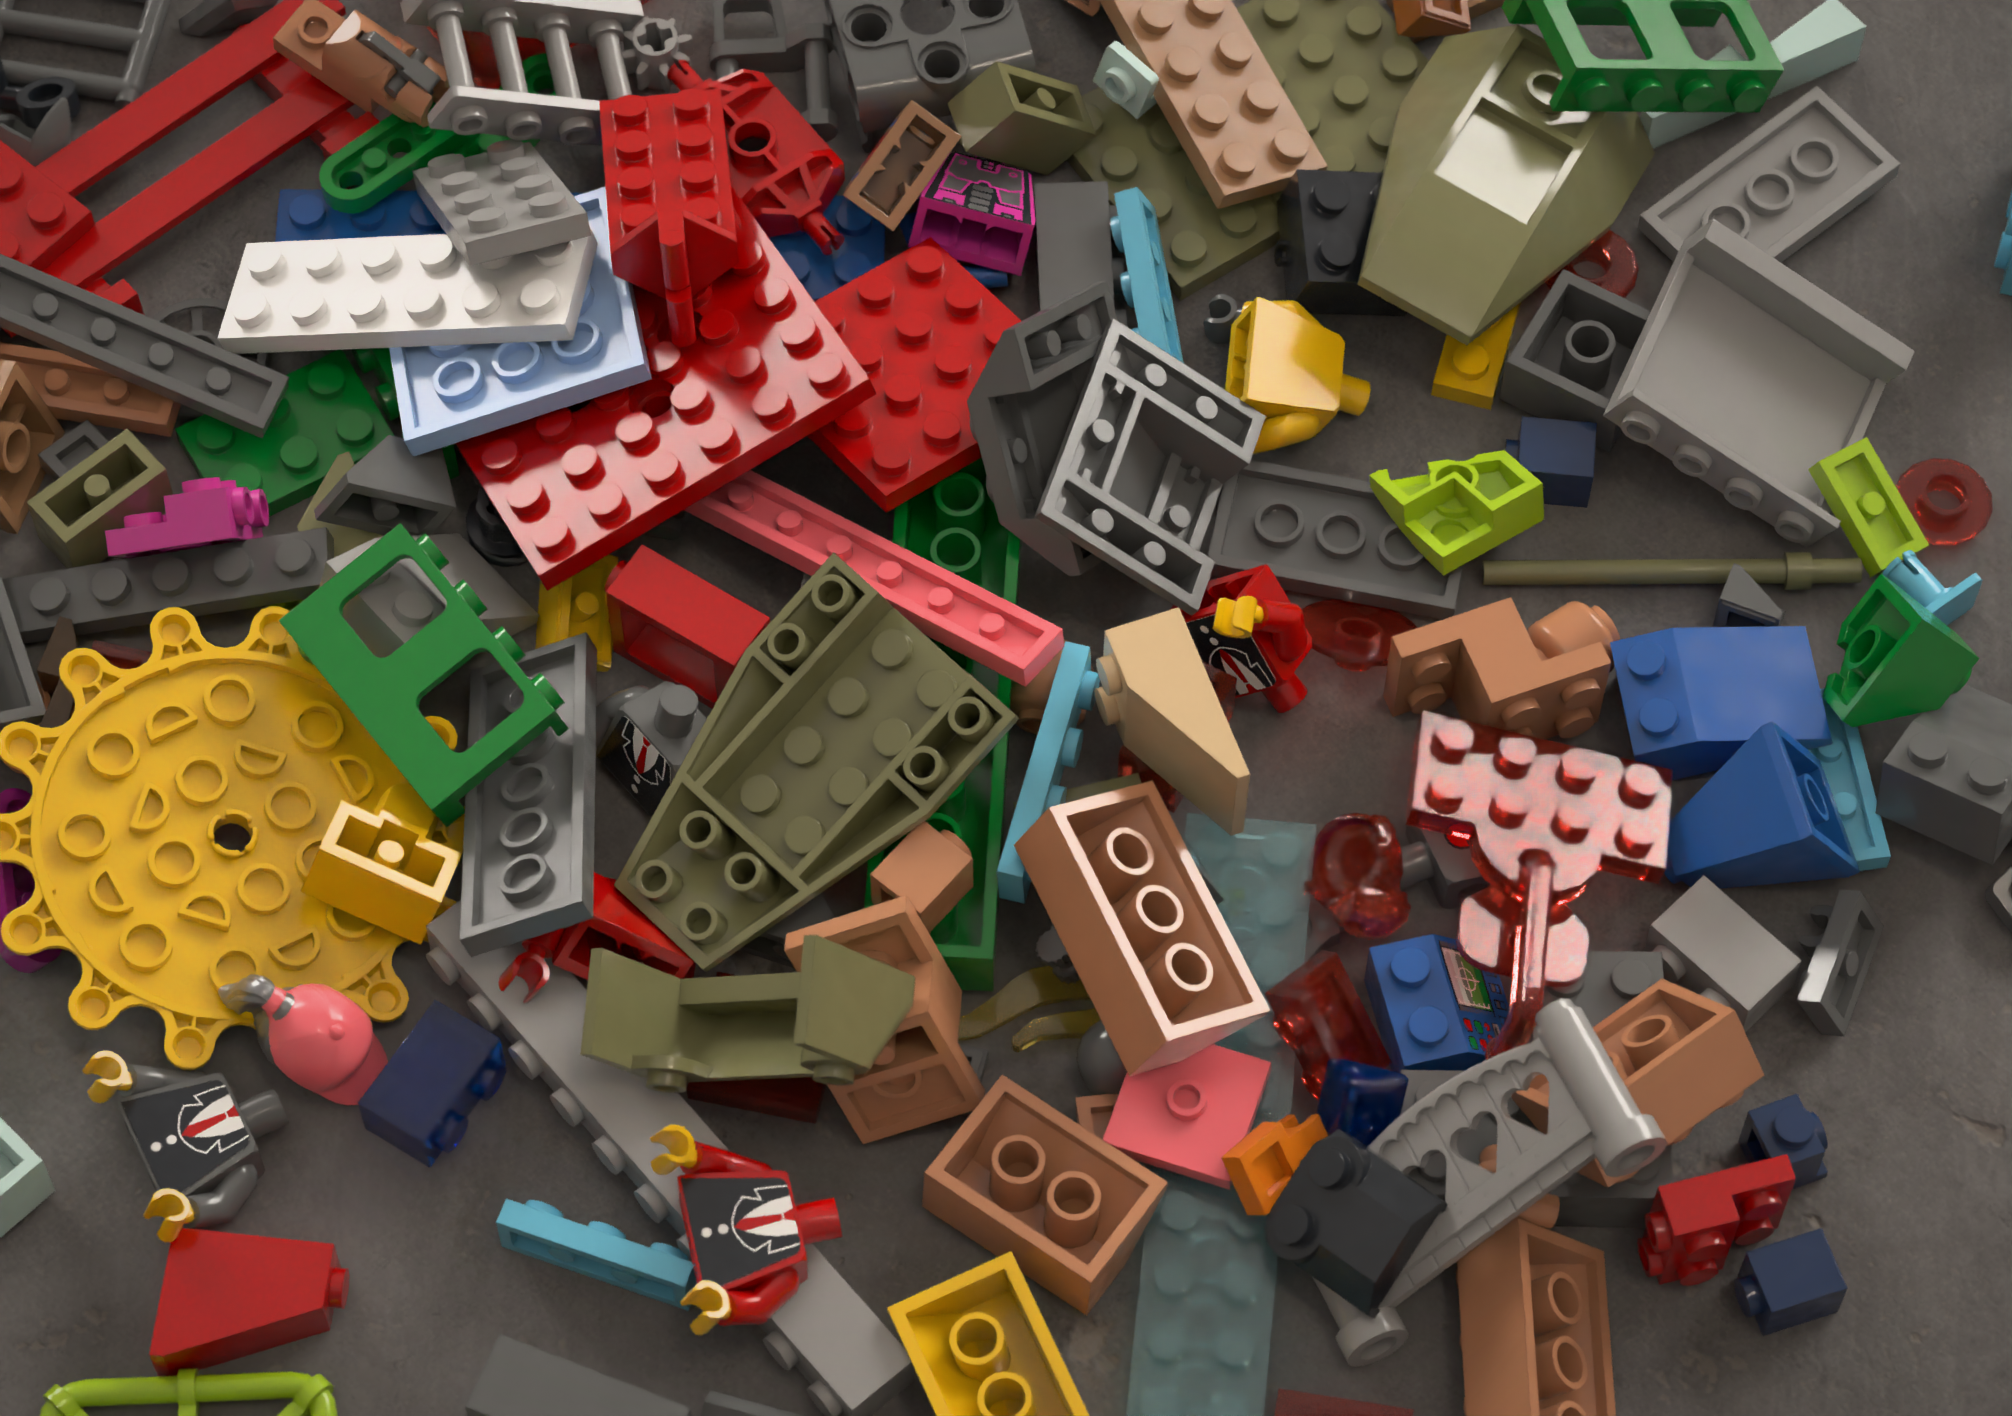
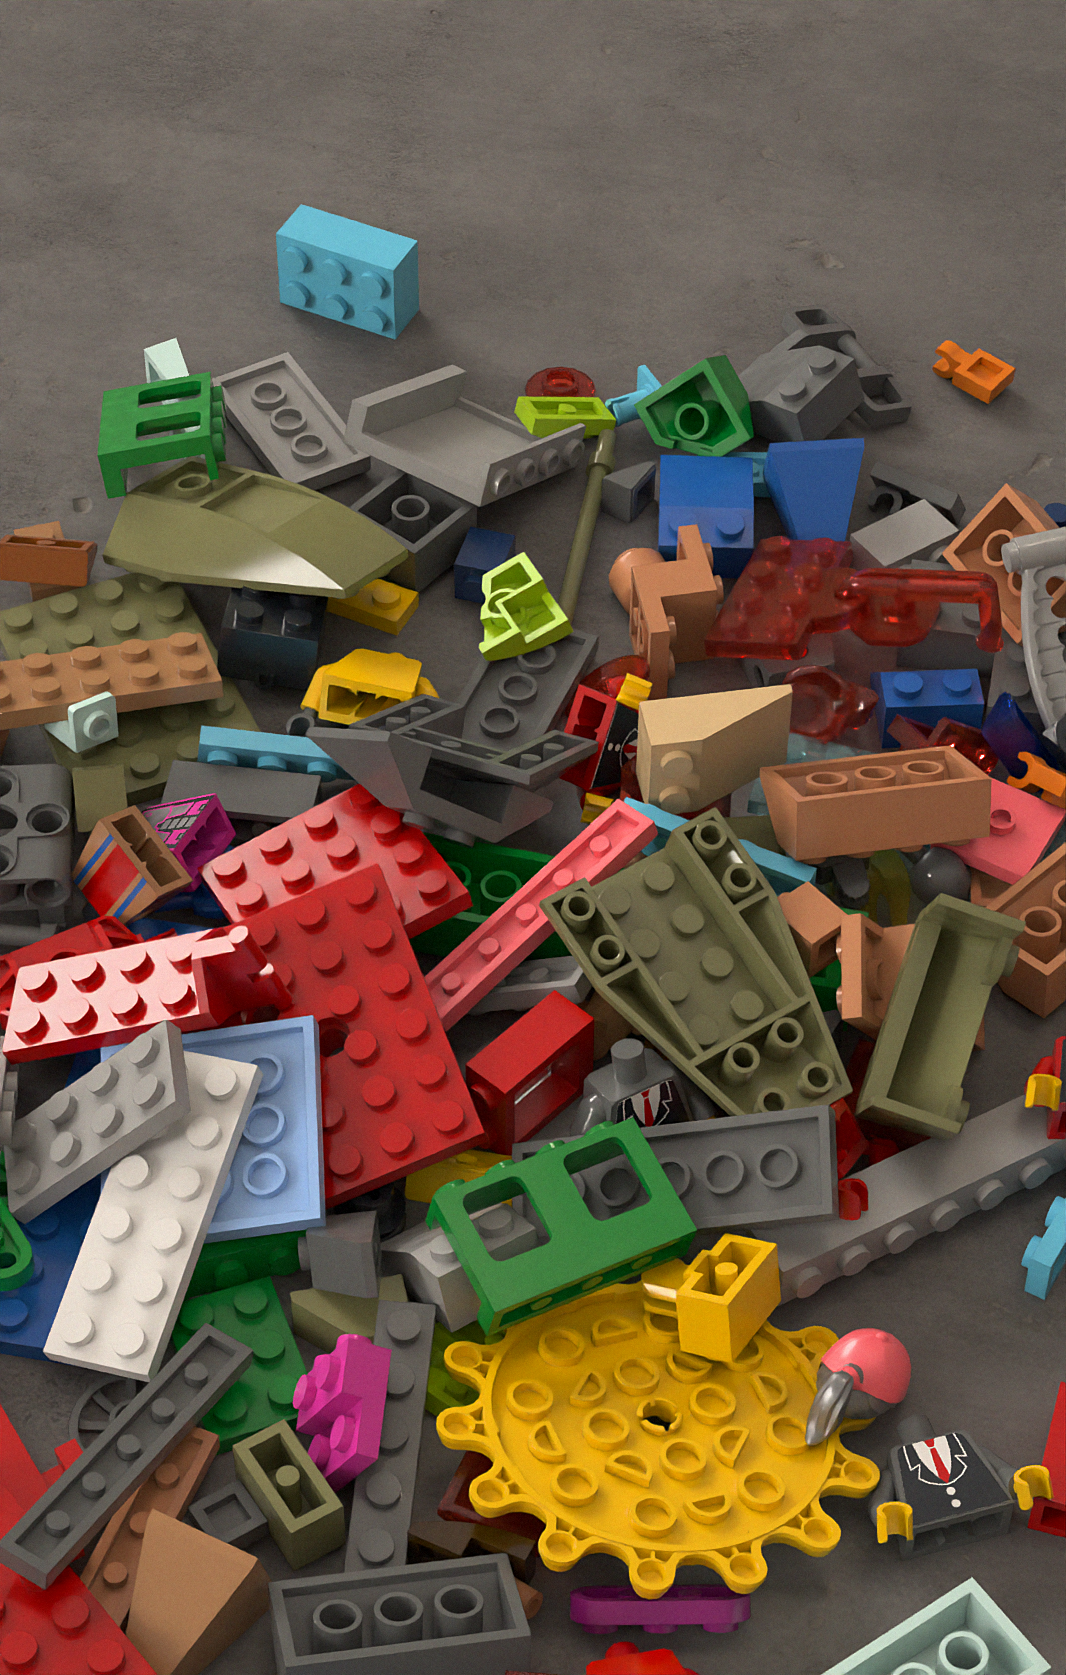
camera: 80 degrees left, 15 degrees down
clear blue brick [358,1000,506,1168] -> none

